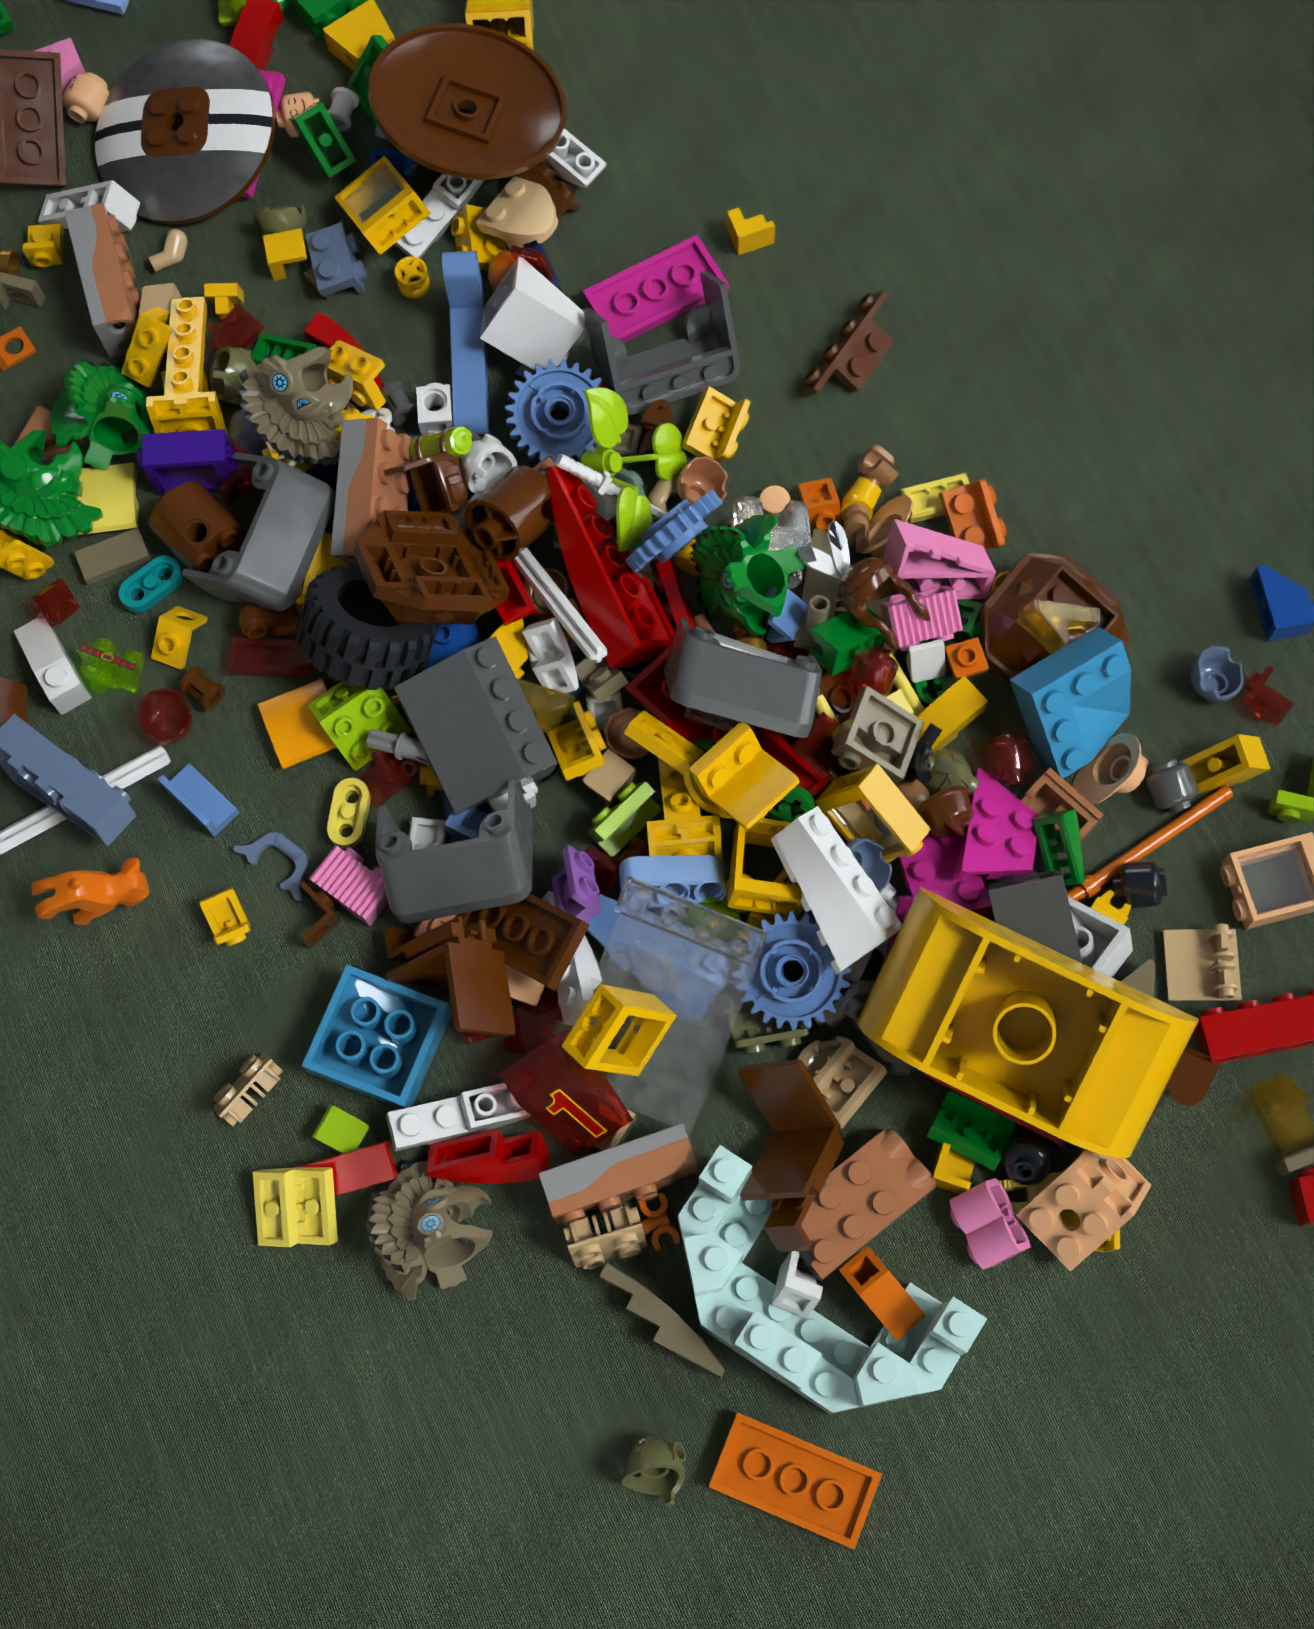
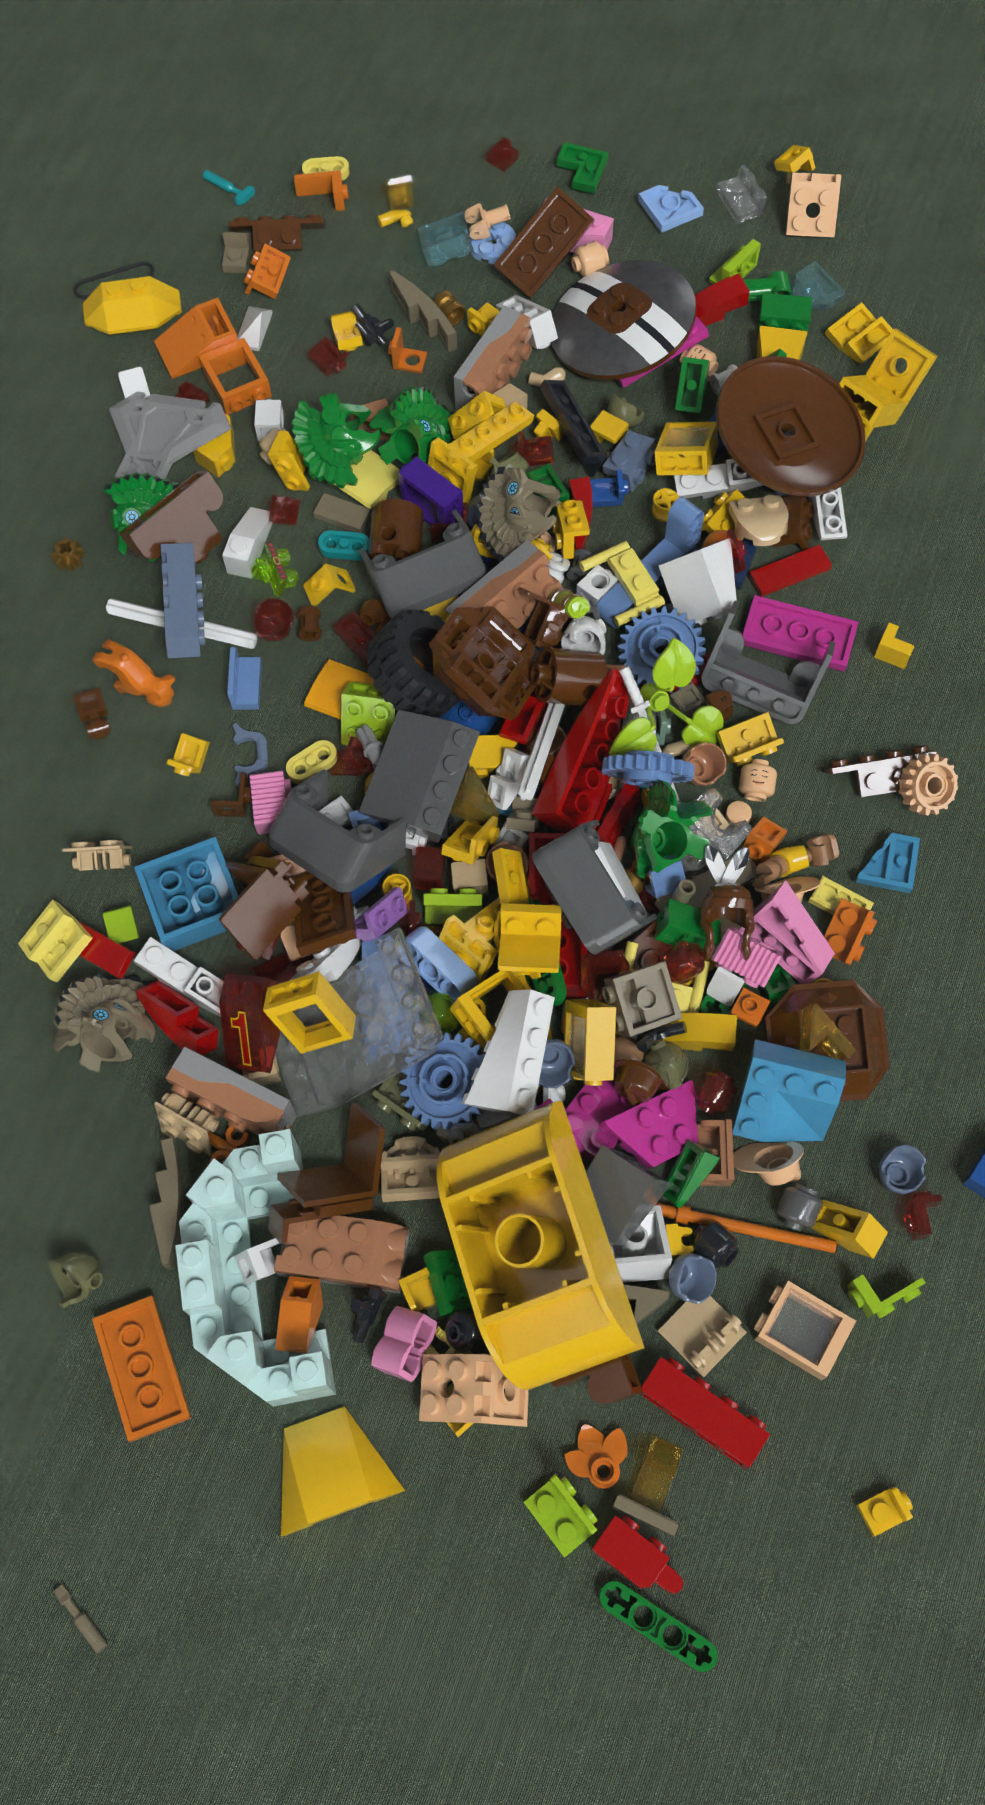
camera: 45 degrees right, 5 degrees down
none -> reddish brown plate [73,687,111,740]
none -> yellow wedge [281,1406,405,1537]
none -> black piece [350,1285,387,1343]
none -> yellow wheel [382,874,413,907]
none -> clear red panel [413,847,446,890]
none -> lime bracket [523,1474,598,1558]
none -> black panel [540,380,607,477]
none -> orange plate [565,1424,628,1489]
none -> light yellow plate [579,541,665,627]
none -> blue bracket [590,470,628,507]
none -> sand blue hair [668,1253,717,1304]
none -> light nougat head [738,759,777,802]
none -> red tile [749,544,832,597]
none -> dark azure wing [856,833,920,893]
none -> light nougat gear [899,753,958,816]

